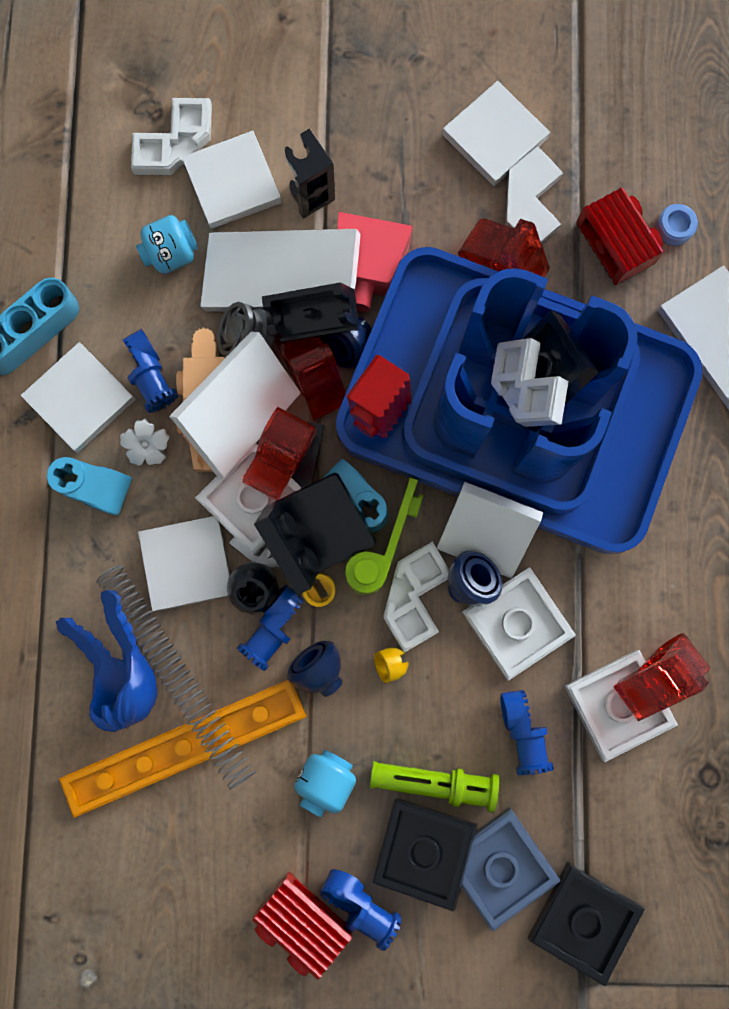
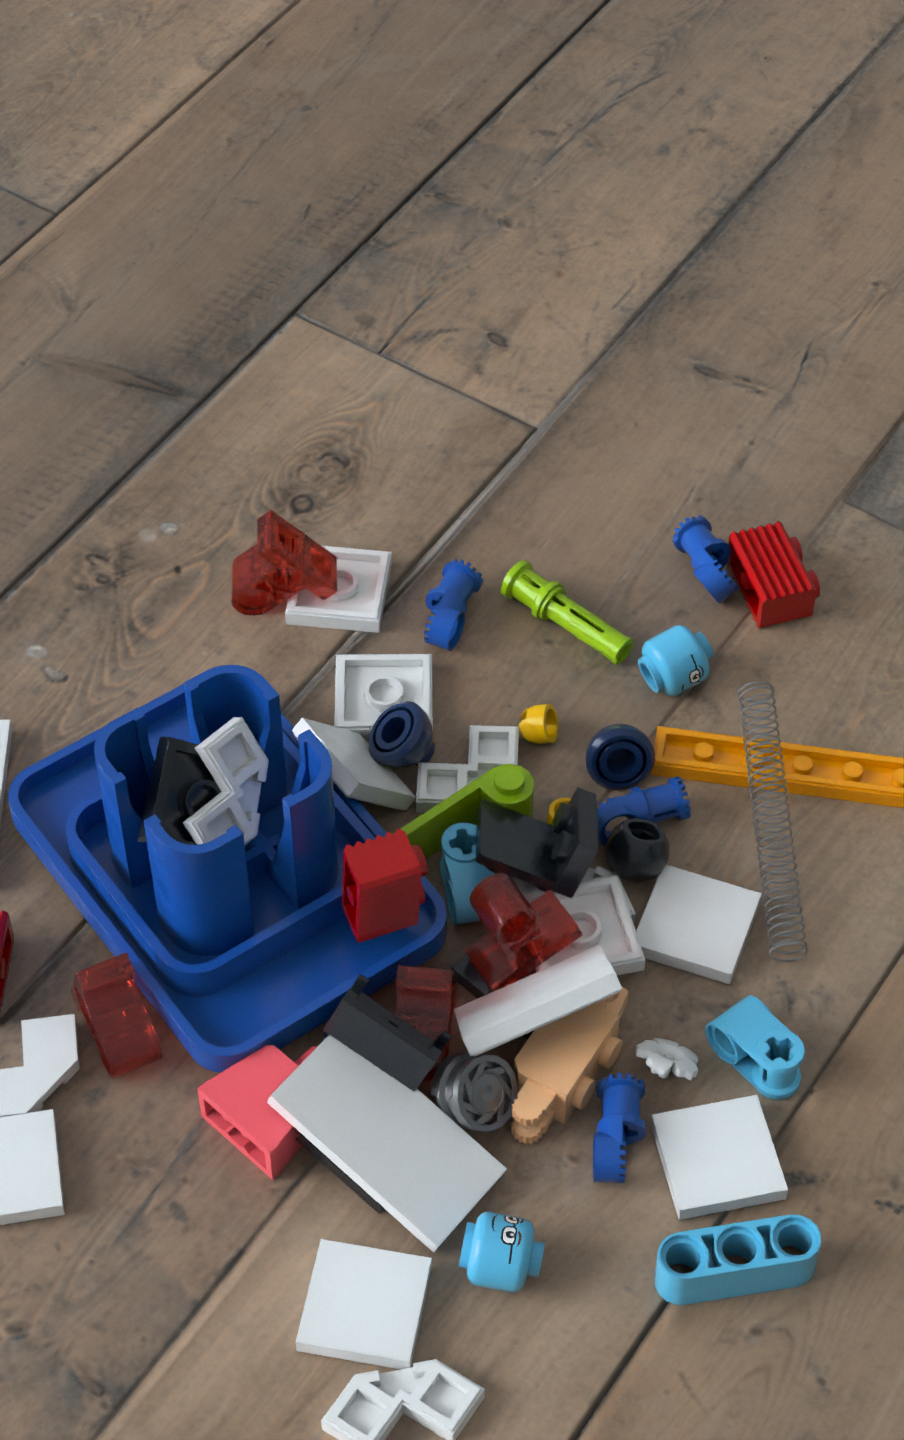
camera: 145 degrees left, 30 degrees down
blue hair [55,590,157,732] -> none
black hinge [285,128,335,219] -> none
black tile [373,798,477,911] -> none
sand blue tile [462,807,561,932] -> none
black tile [527,862,645,986] -> none

